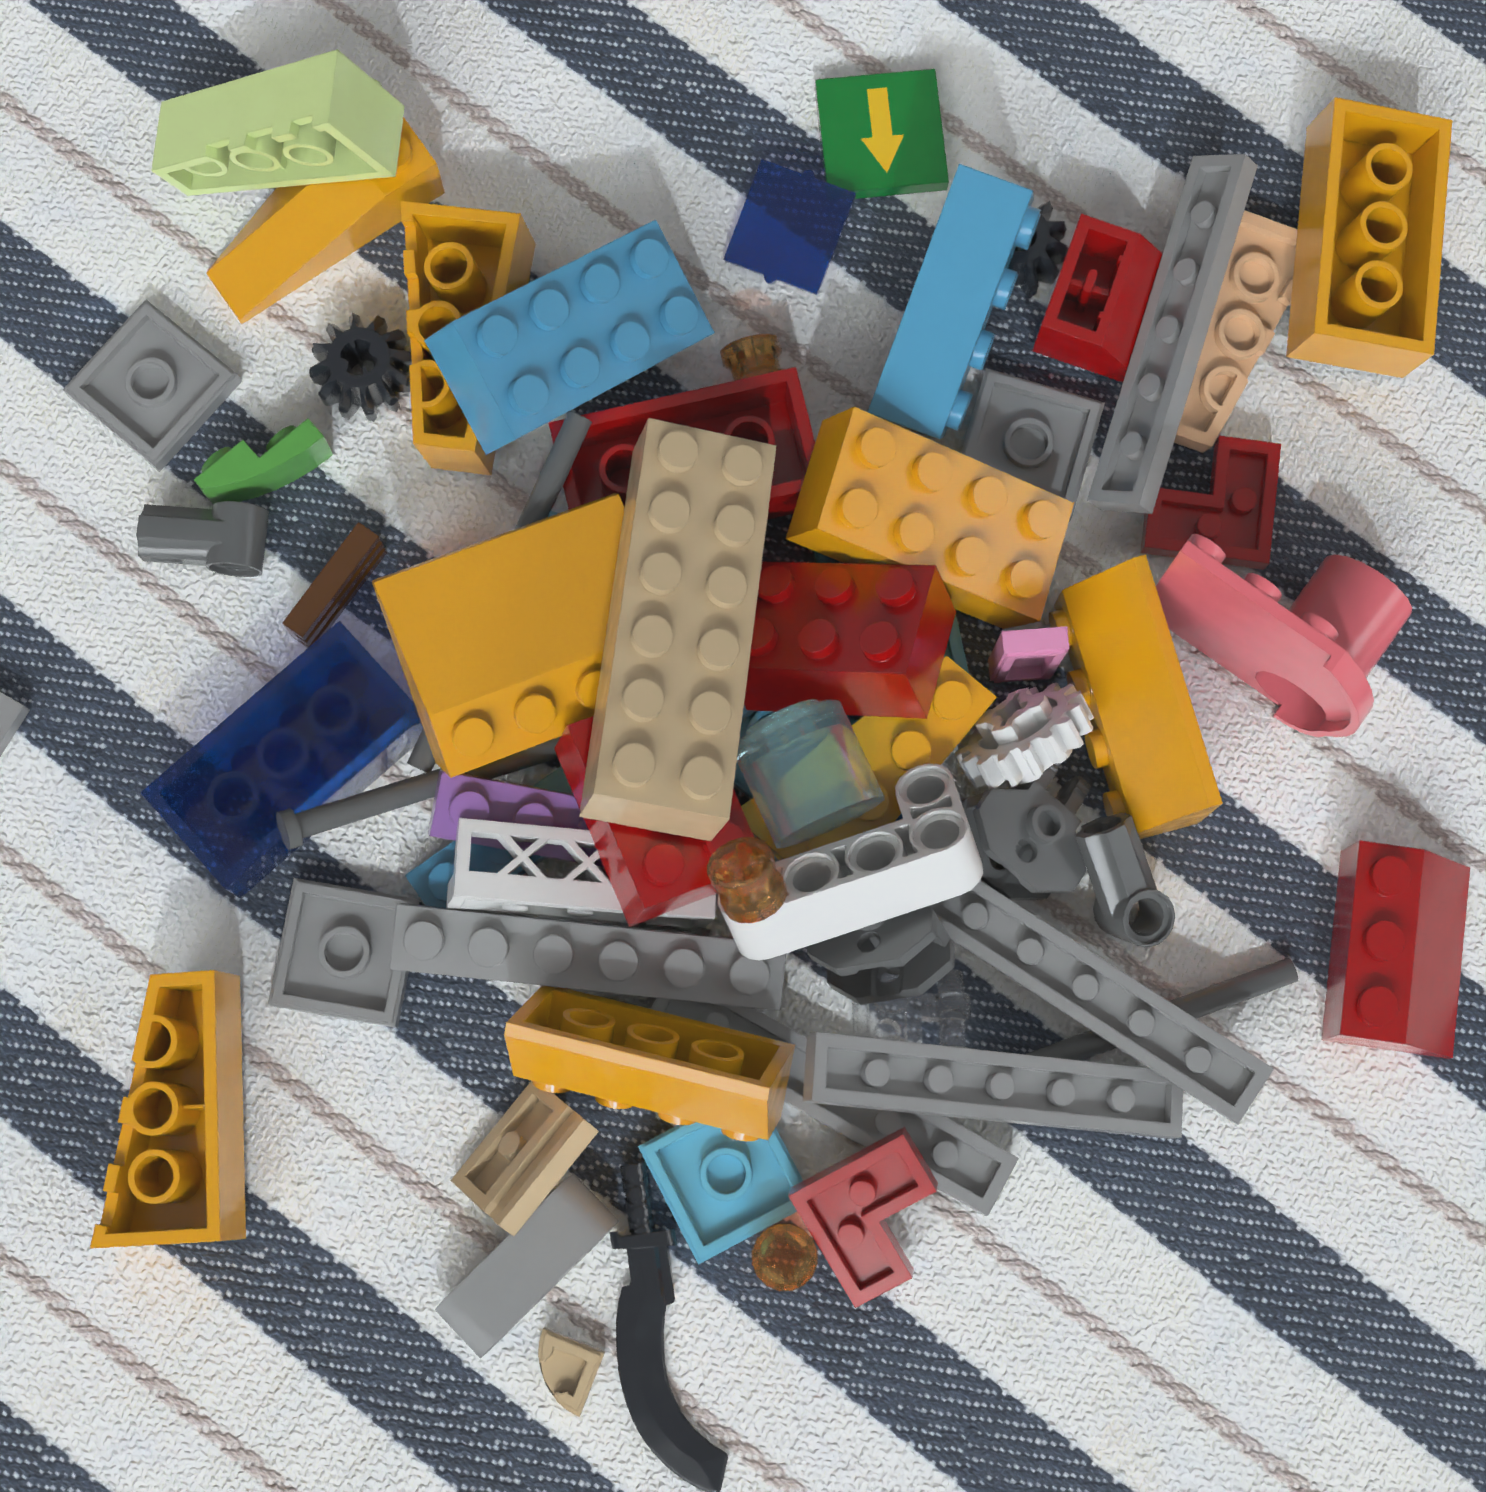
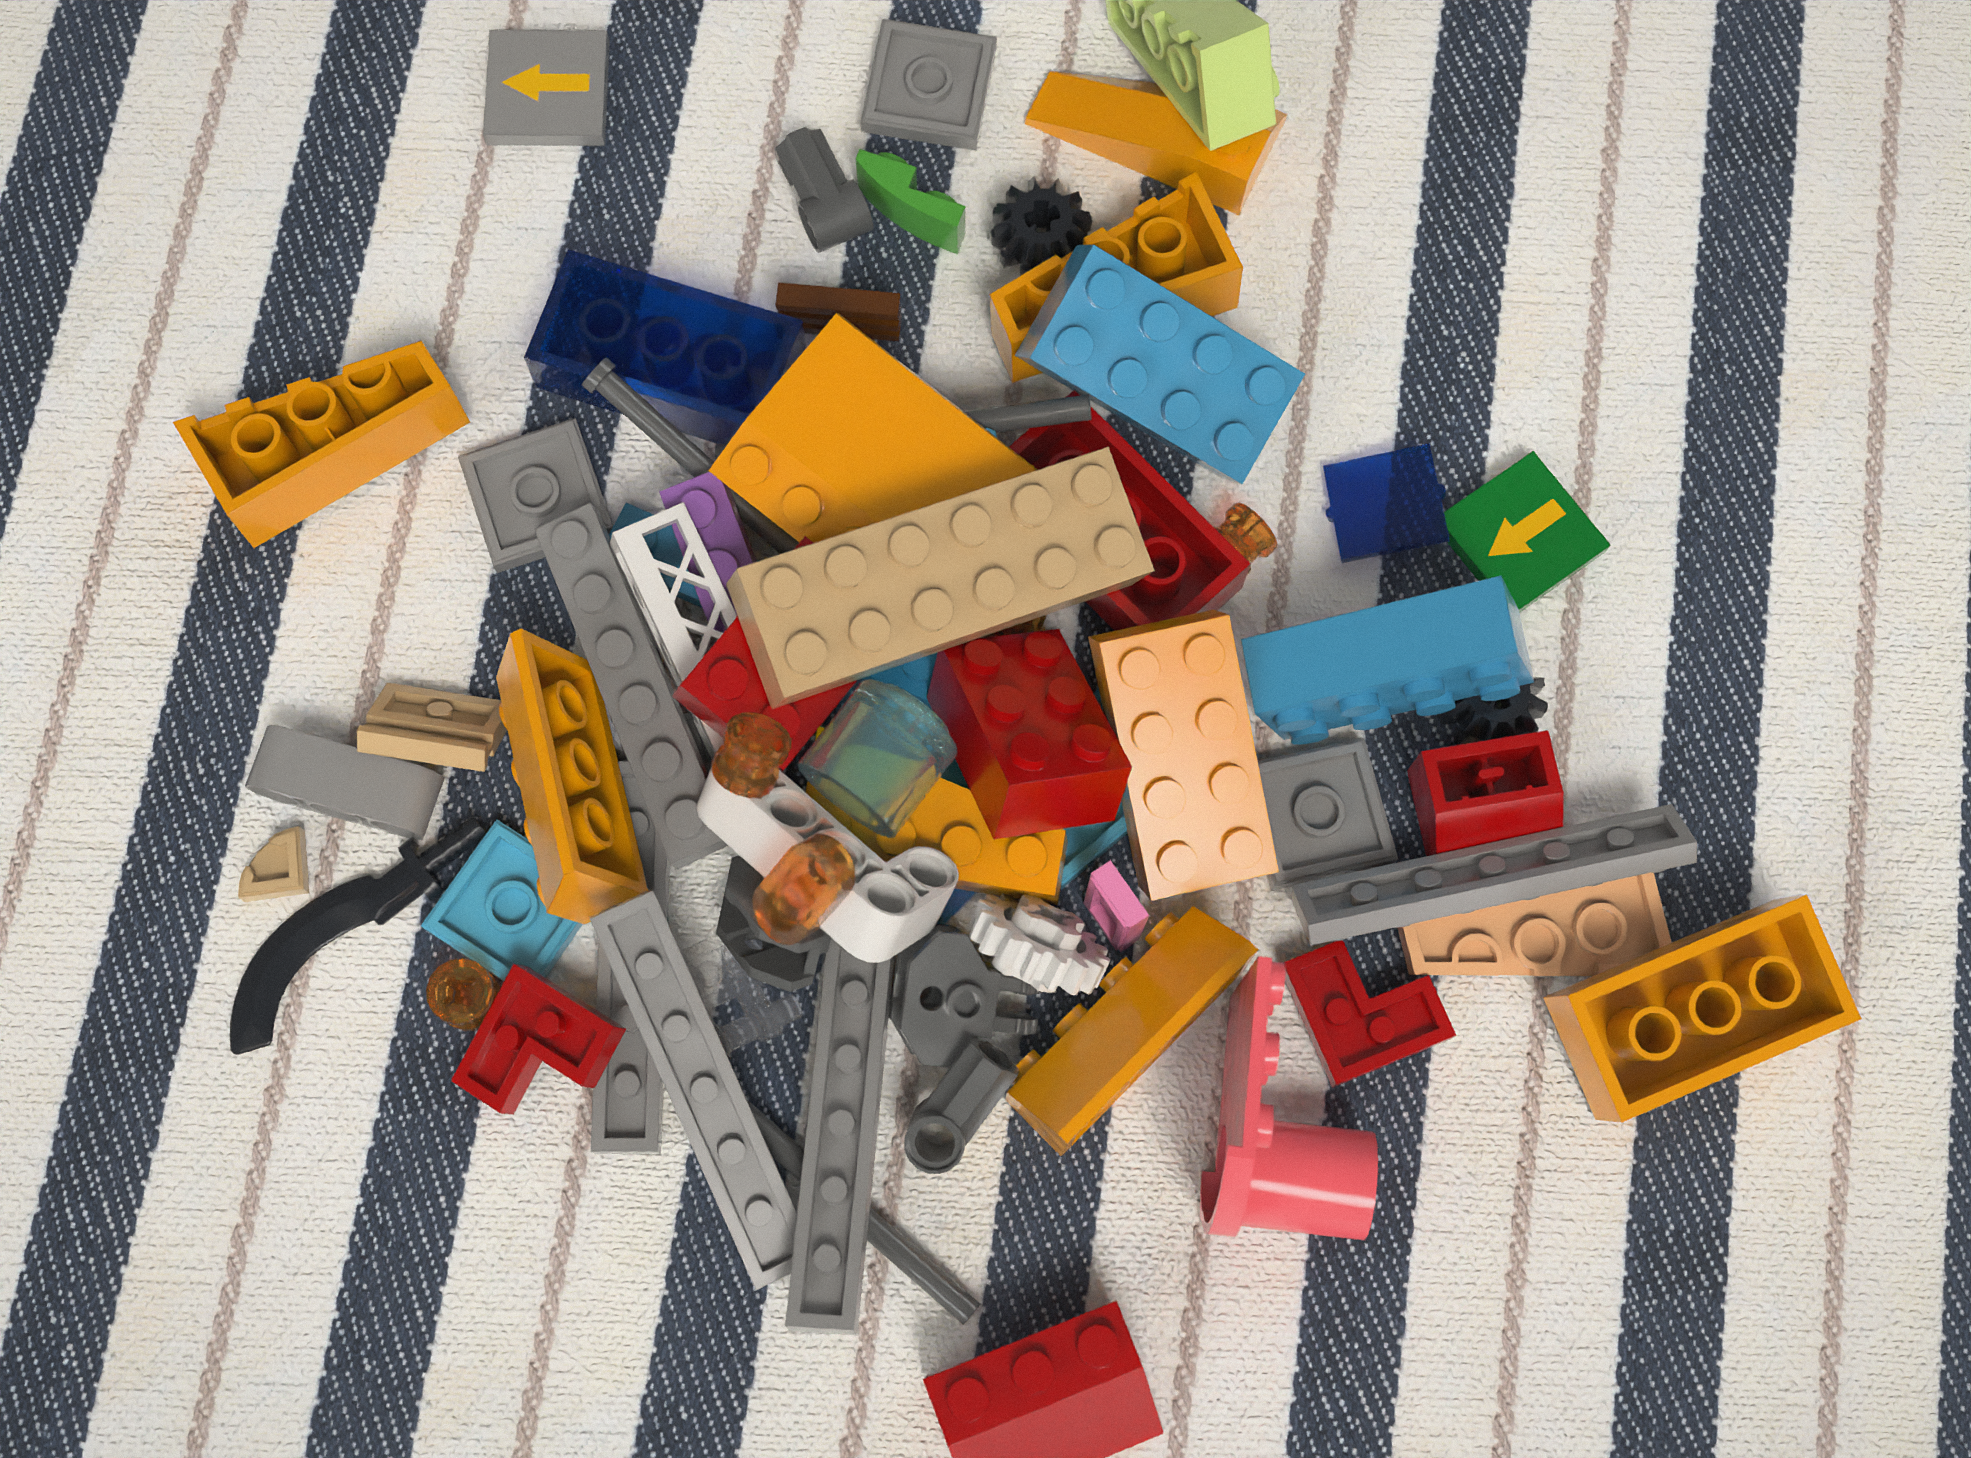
camera: 60 degrees right, 5 degrees down
none -> clear orange plate [753,833,855,945]

